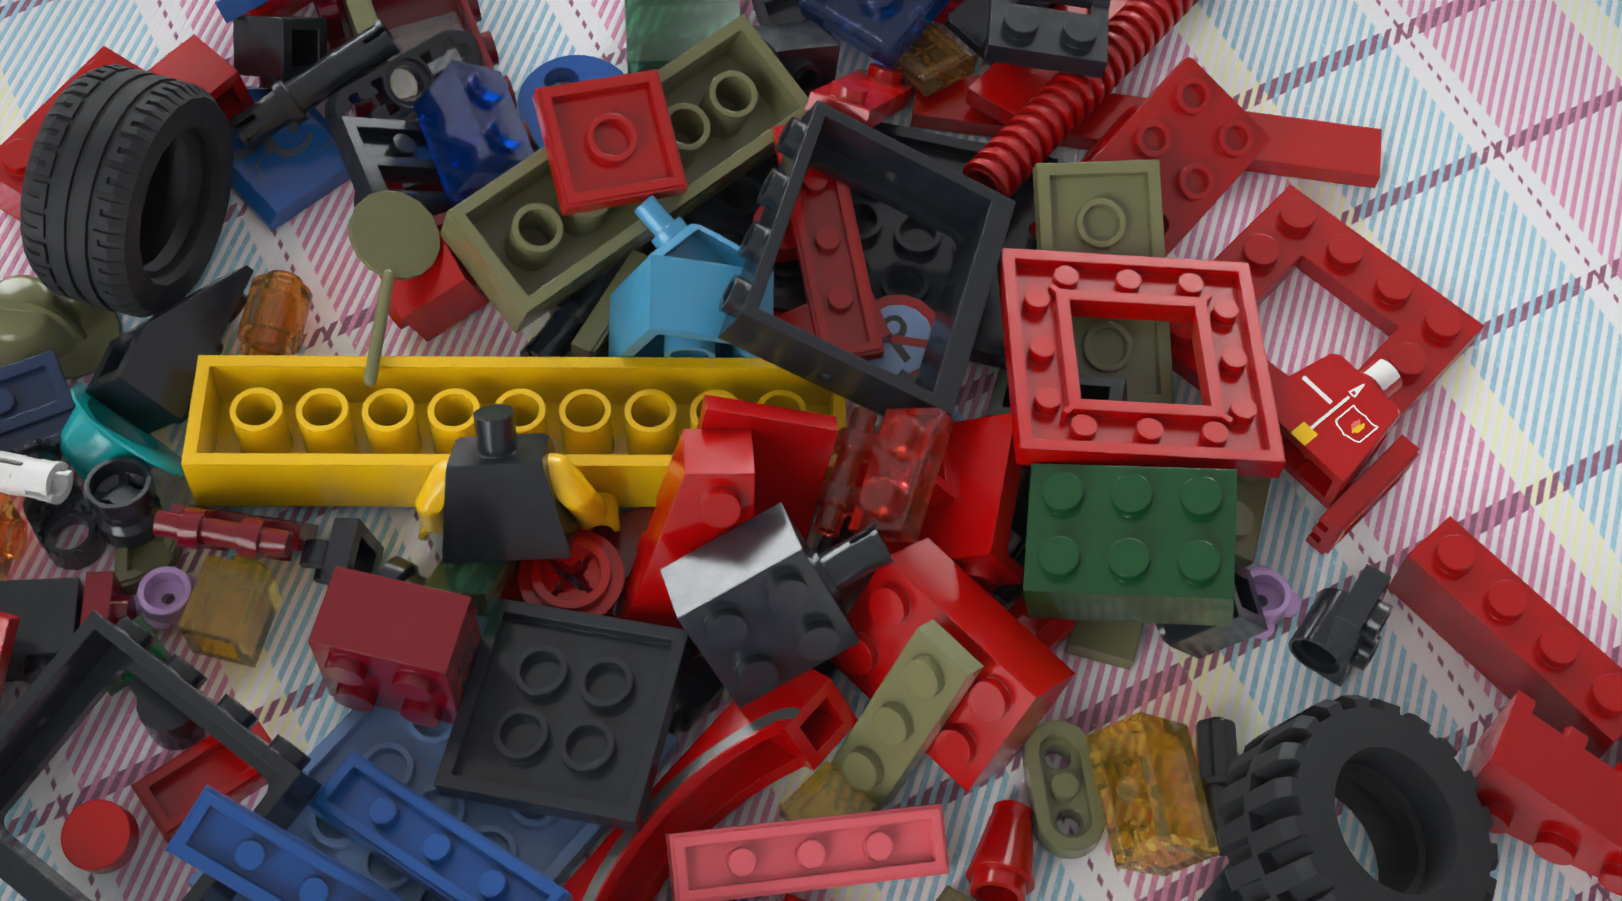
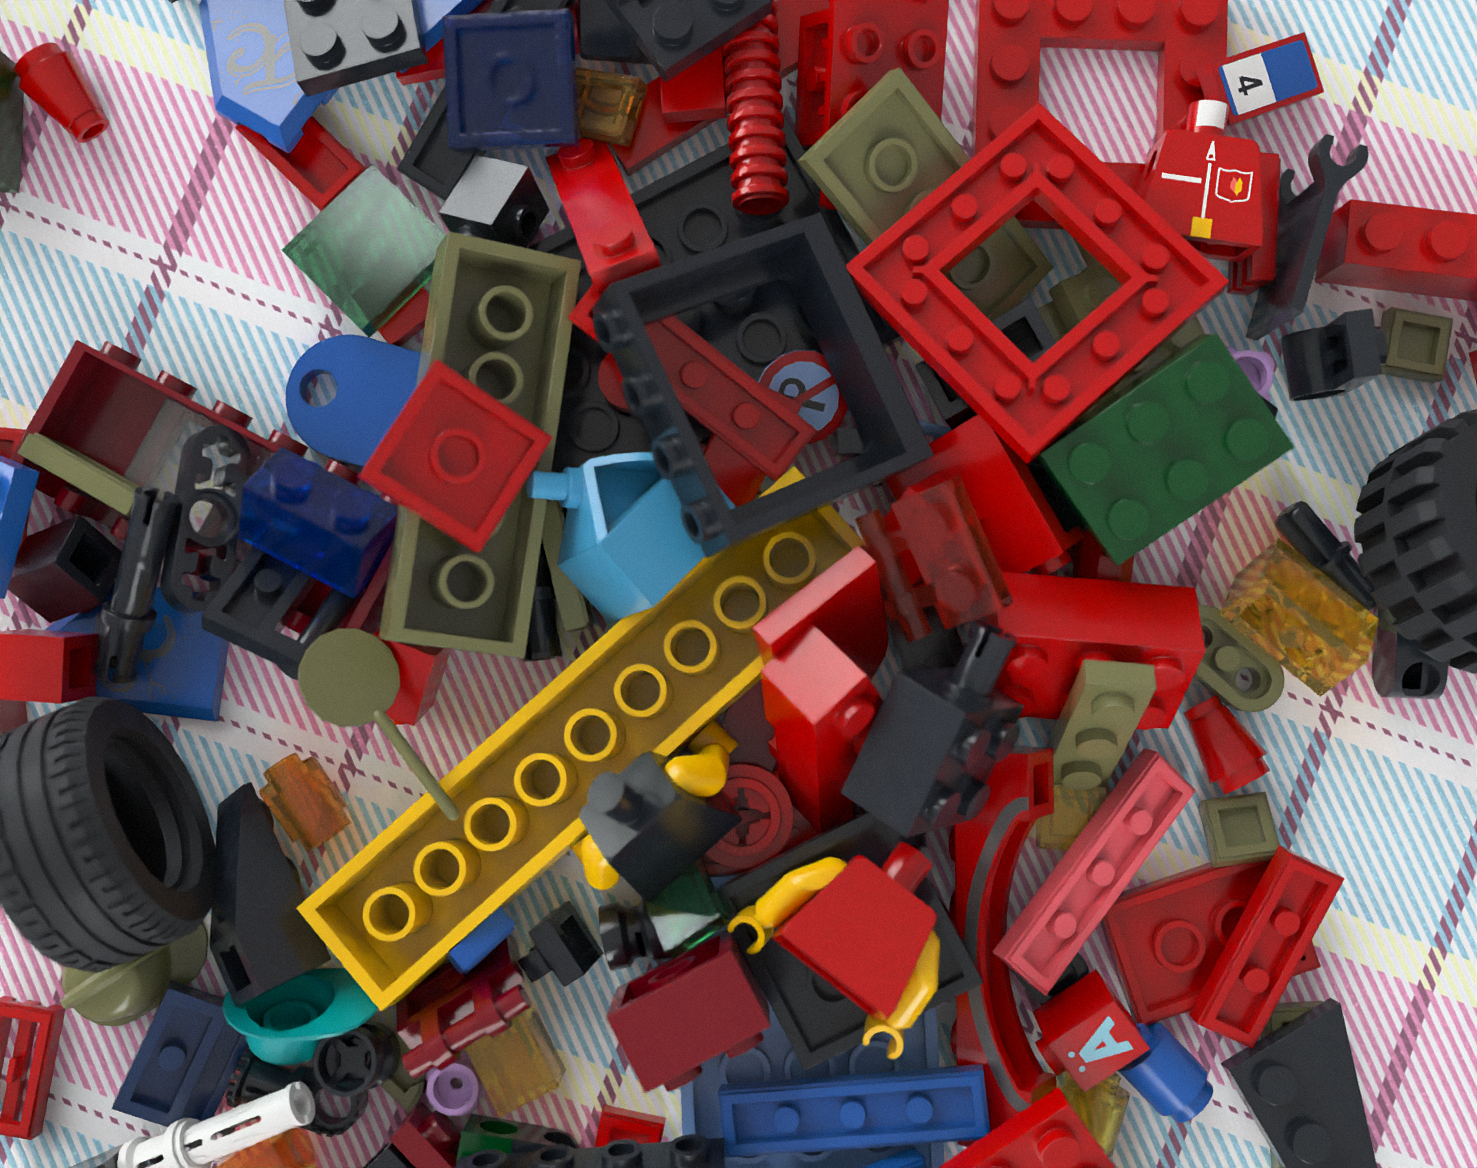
camera: 40 degrees left, 25 degrees up
none -> blue tile [446,907,515,975]
none -> red torso [728,842,940,1059]
none -> tile [1196,32,1324,128]
none -> black flag [1245,134,1369,341]
none -> olive tile [1380,307,1453,384]

